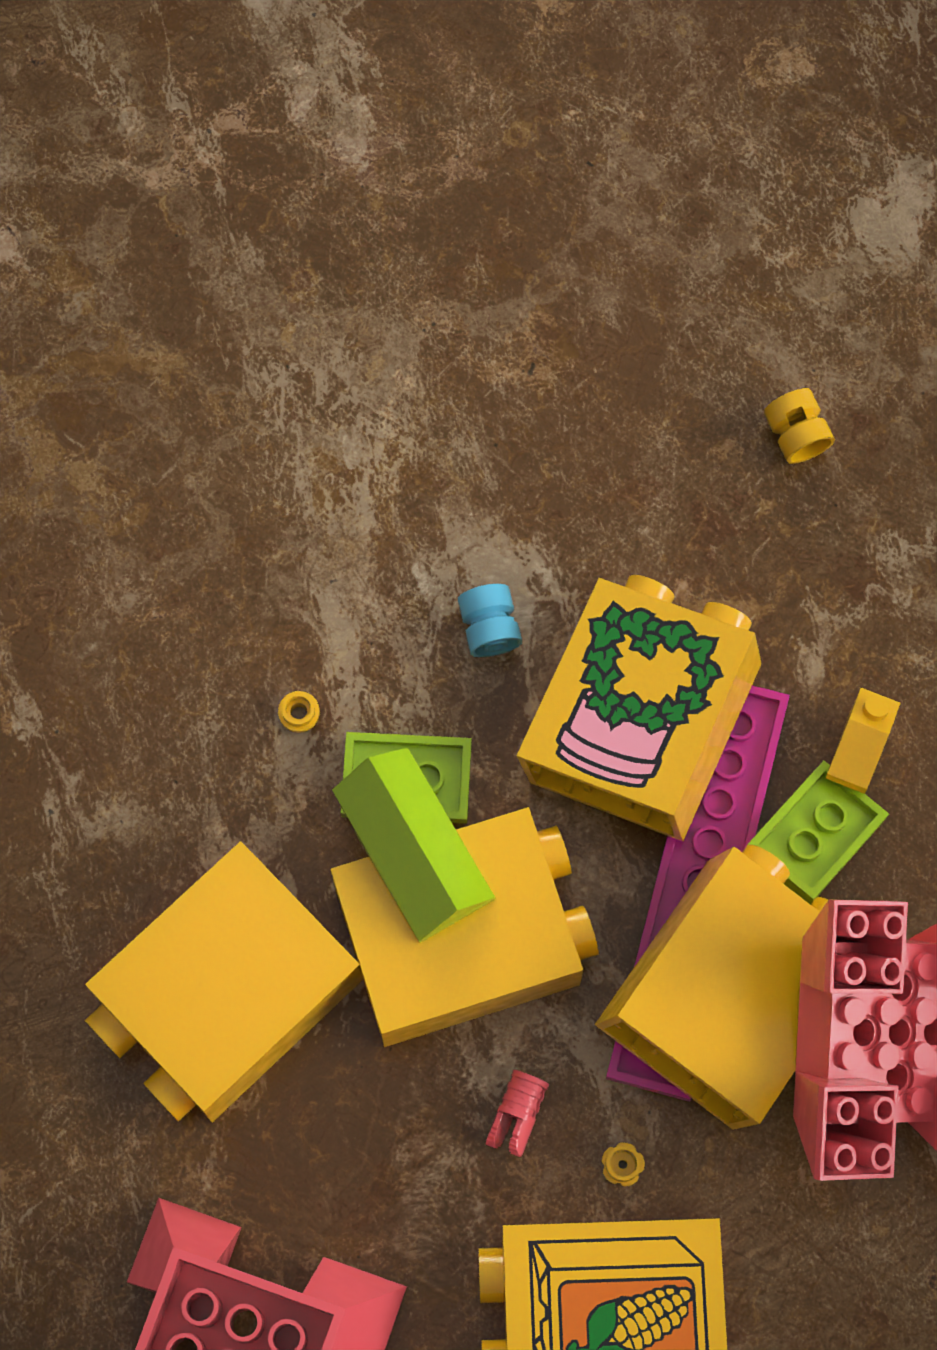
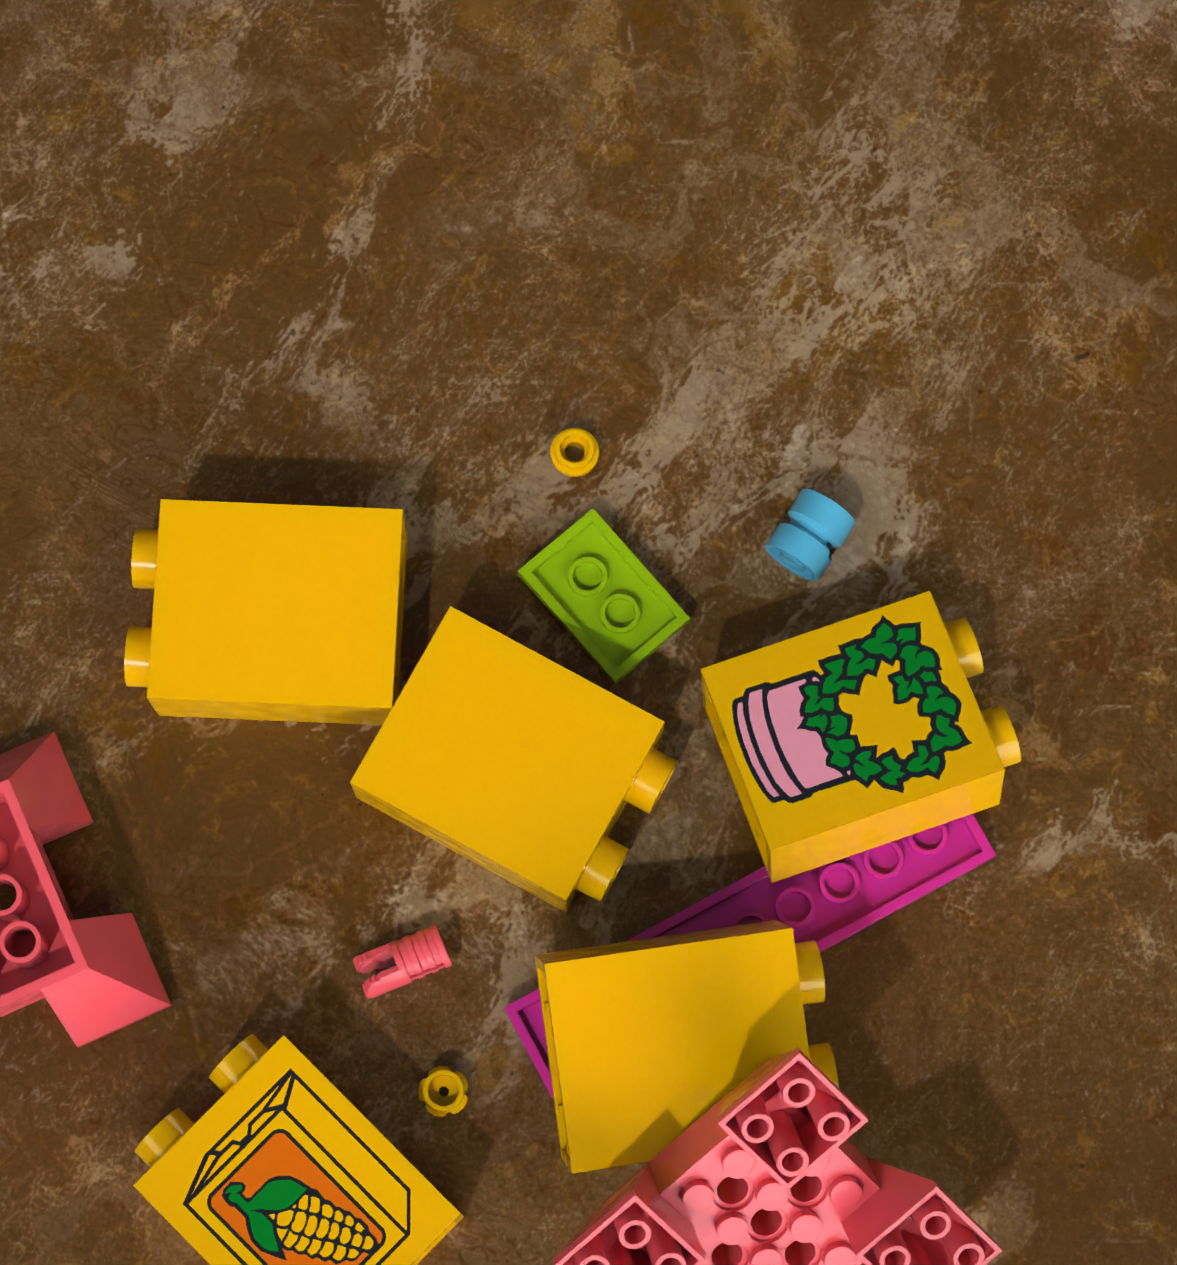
camera: 45 degrees right, 5 degrees up
lime slope [332,747,495,943] -> none
lime plate [747,760,889,904] -> none
yellow slope [826,688,900,794] -> none

